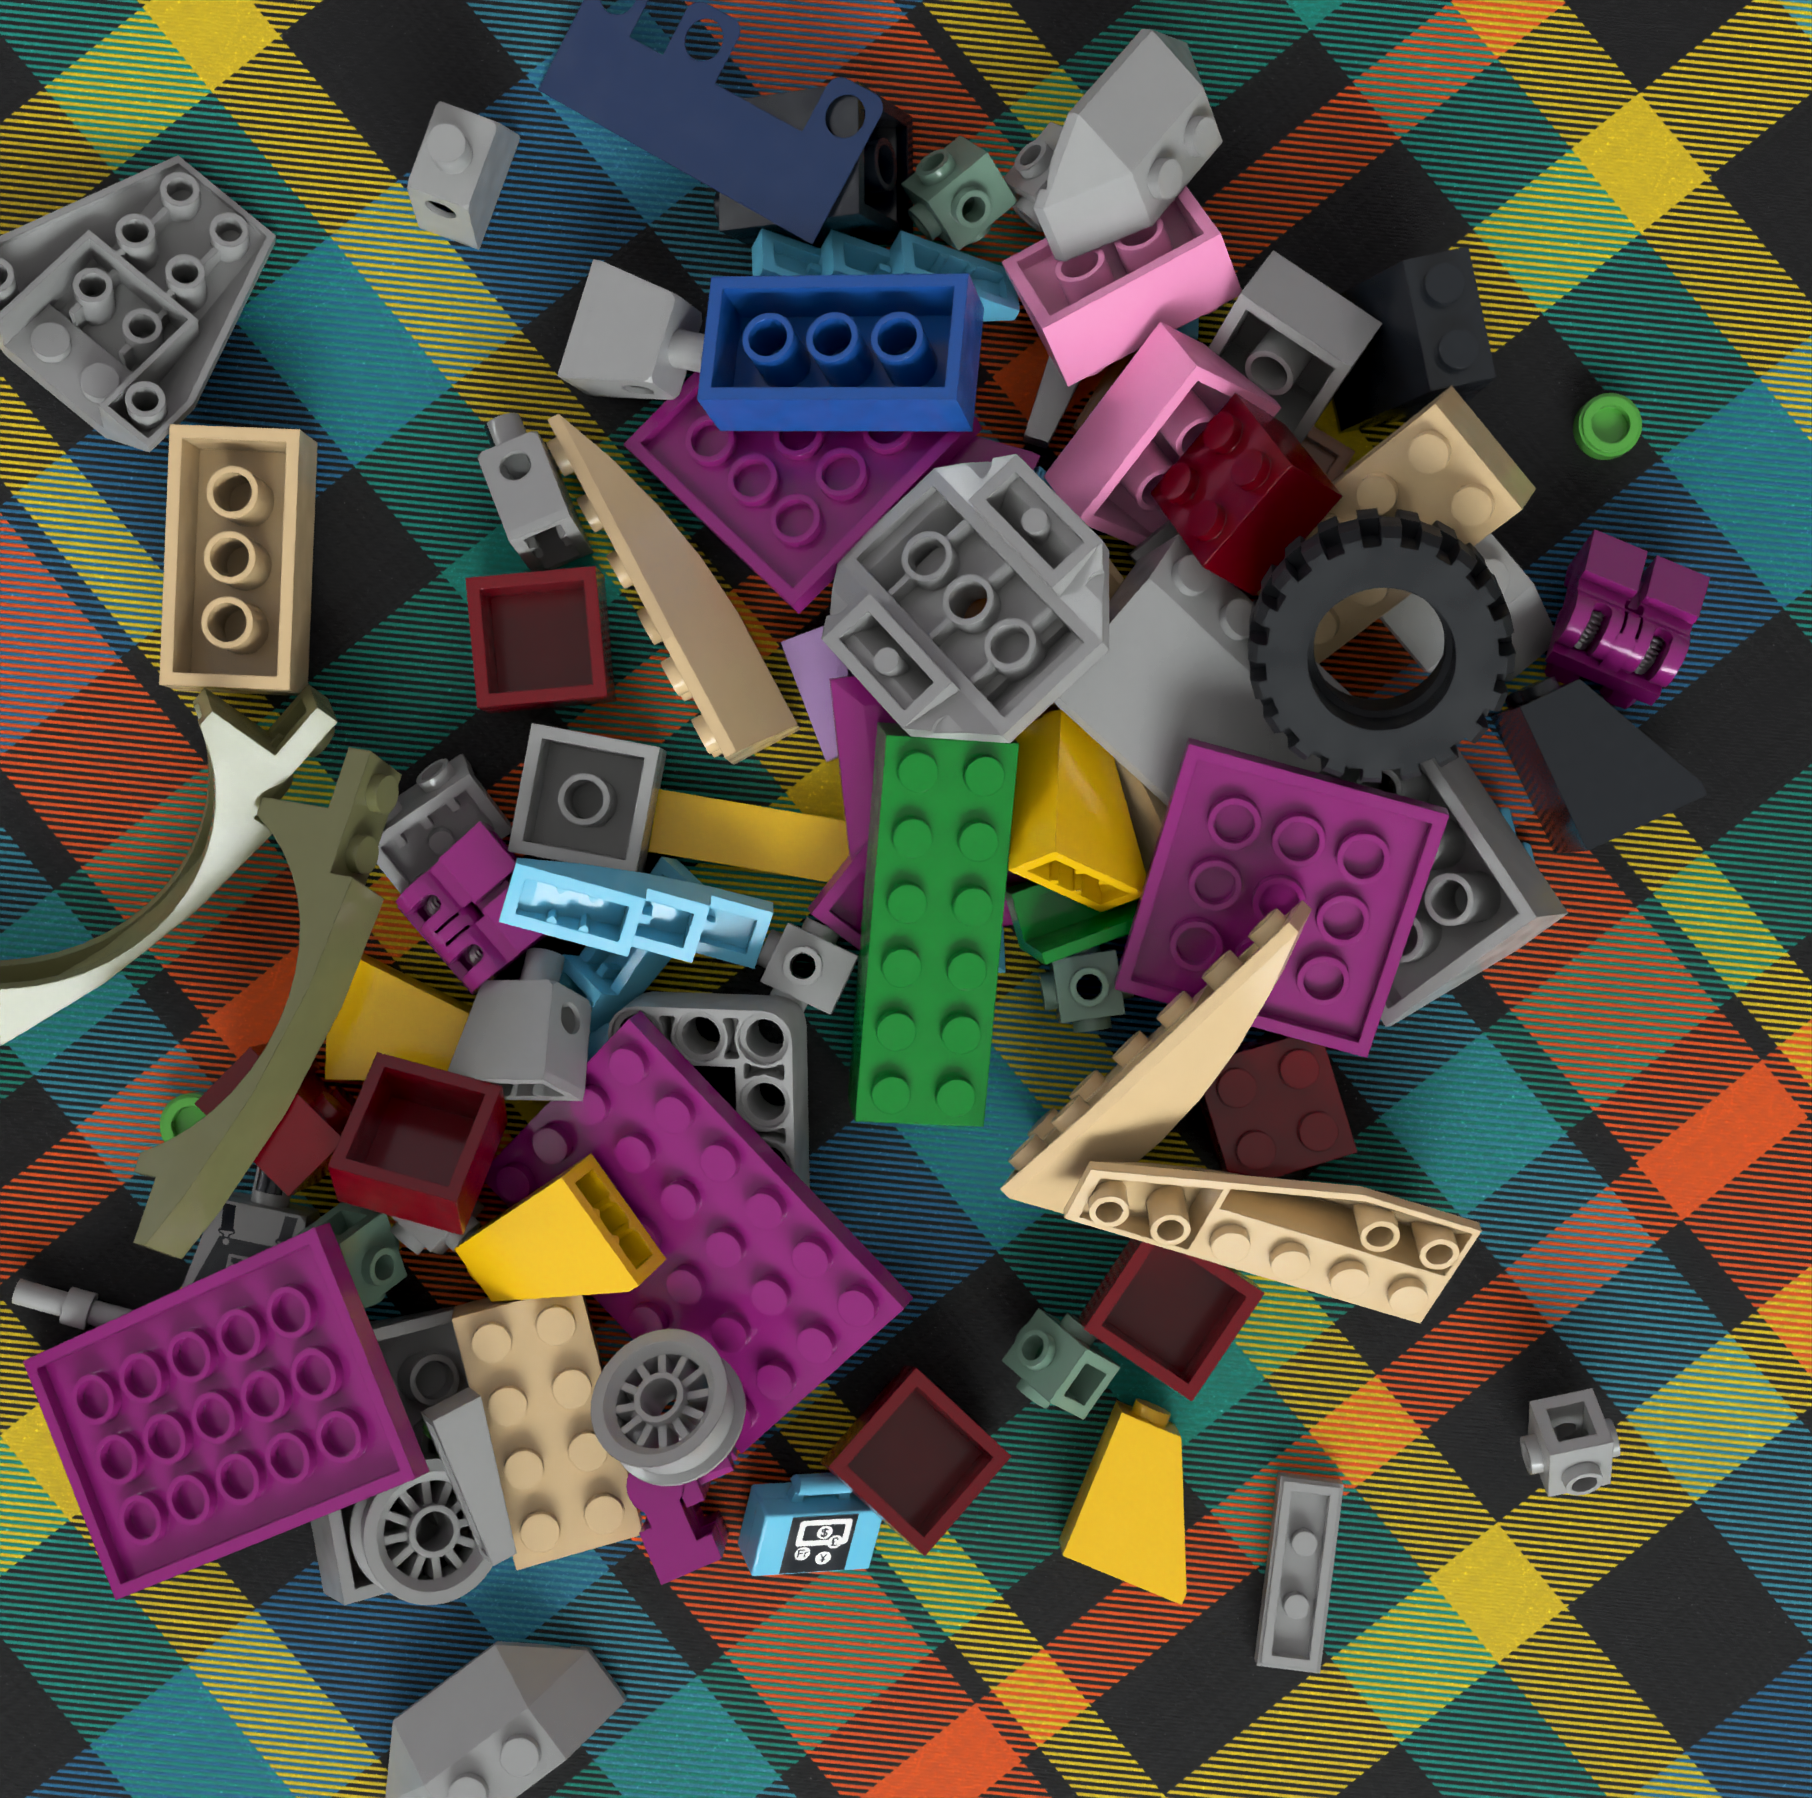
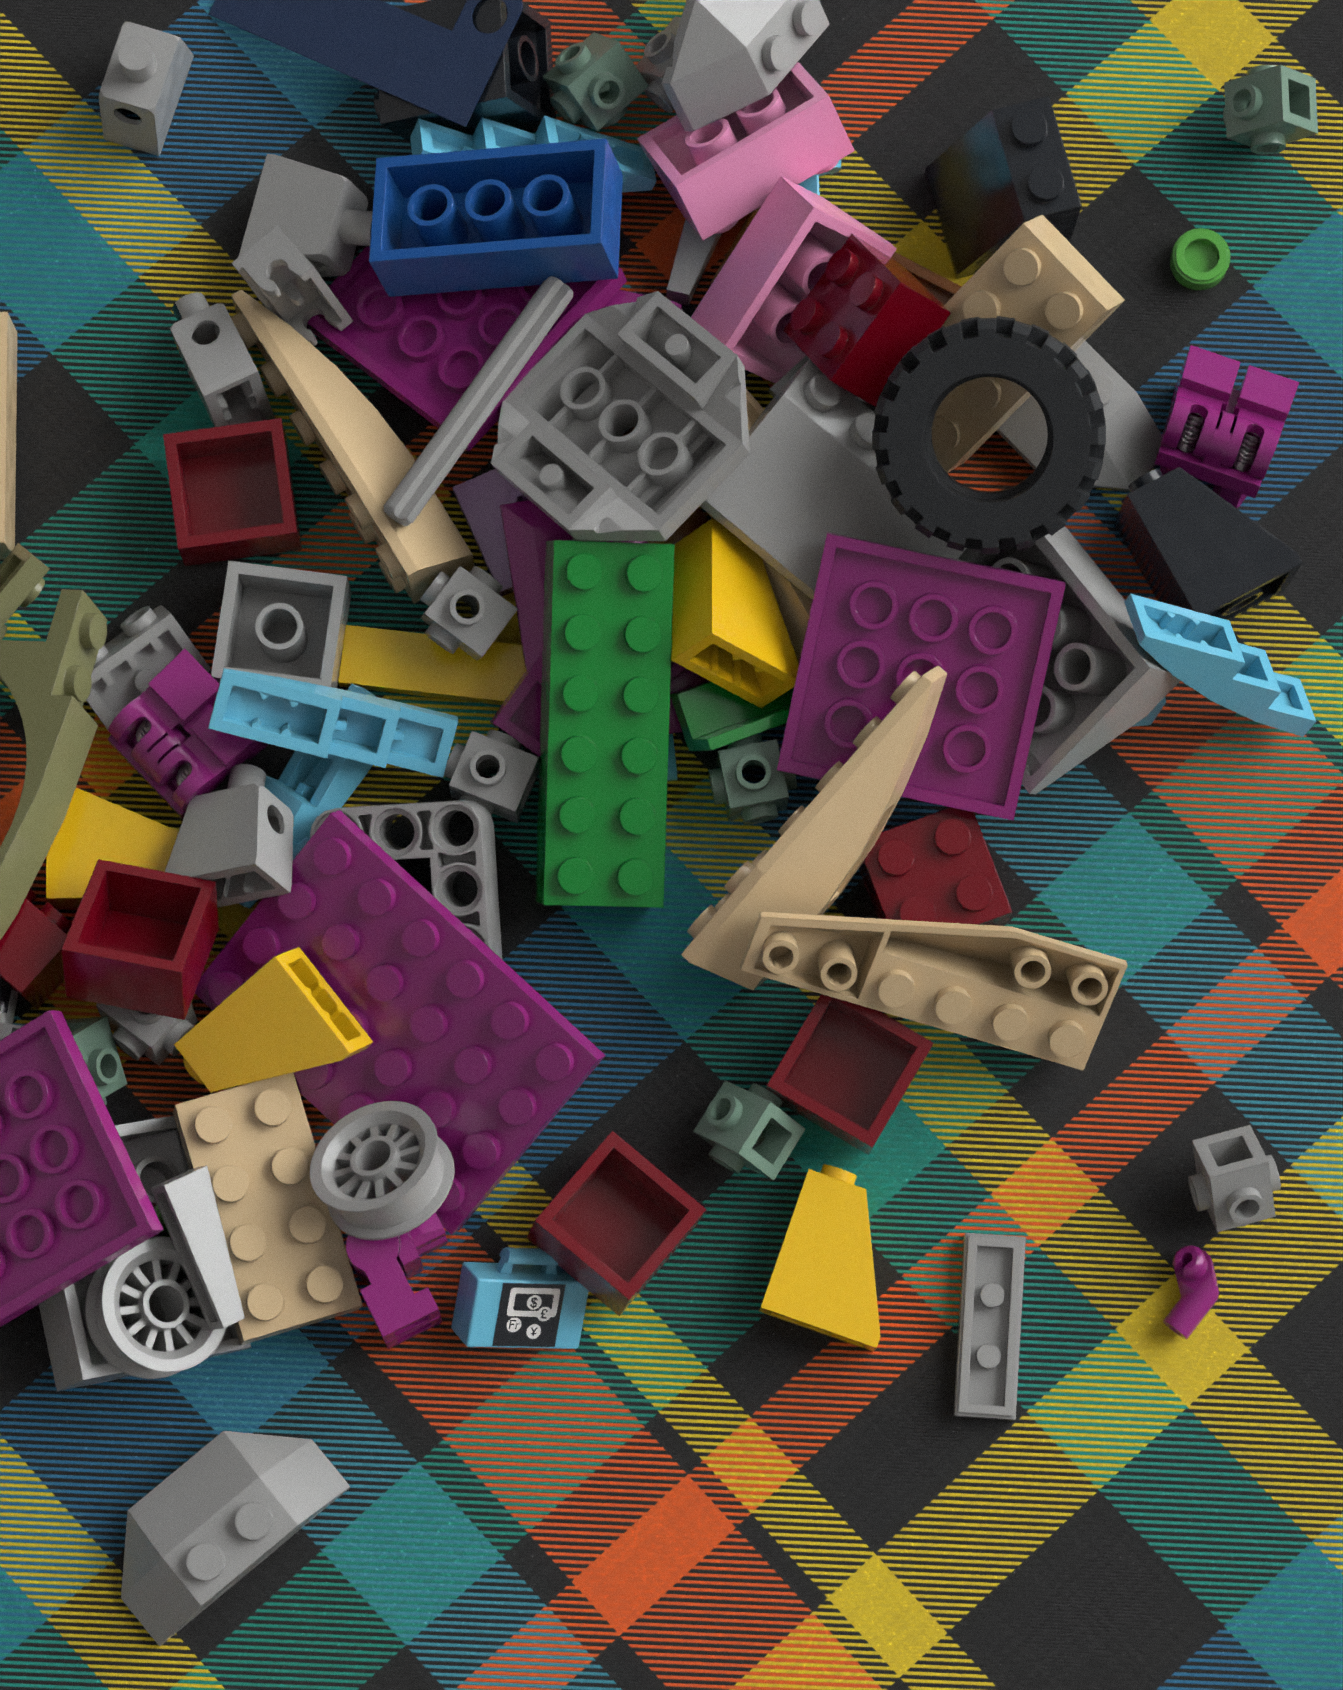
camera: 10 degrees left, 10 degrees down
light grey brick [1208,250,1382,443] -> none
none -> light grey hinge [232,225,353,346]
none -> light grey axle [384,276,573,526]
none -> light grey brick [420,566,518,661]
none -> medium azure slope [1124,594,1316,737]
none -> magenta arm [1163,1245,1219,1340]
none -> sand green brick [1223,65,1318,154]

